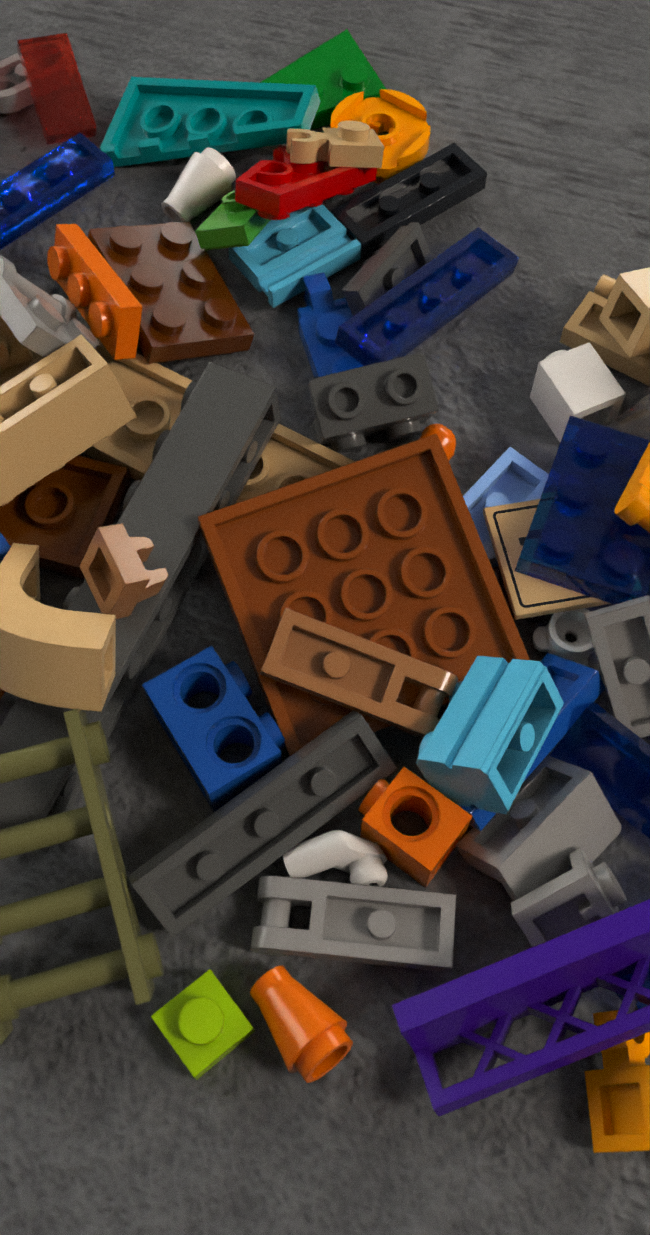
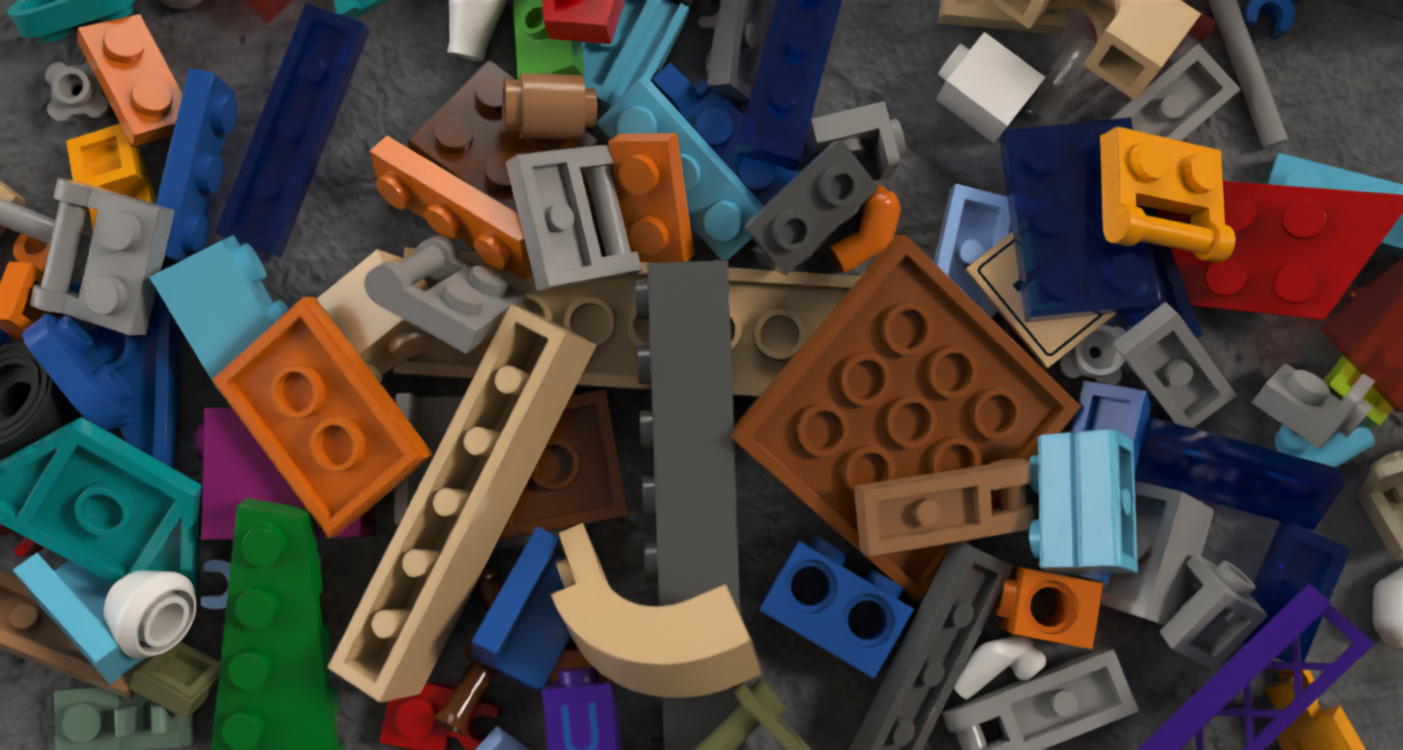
camera: 25 degrees left, 20 degrees up
medium nougat tile [80,523,168,619] -> none
none -> medium nougat brick [502,73,597,140]
none -> light grey plate [506,145,642,292]
none -> medium azure plate [596,76,764,260]
none -> orange plate [608,133,695,263]
none -> light grey bracket [804,101,906,179]

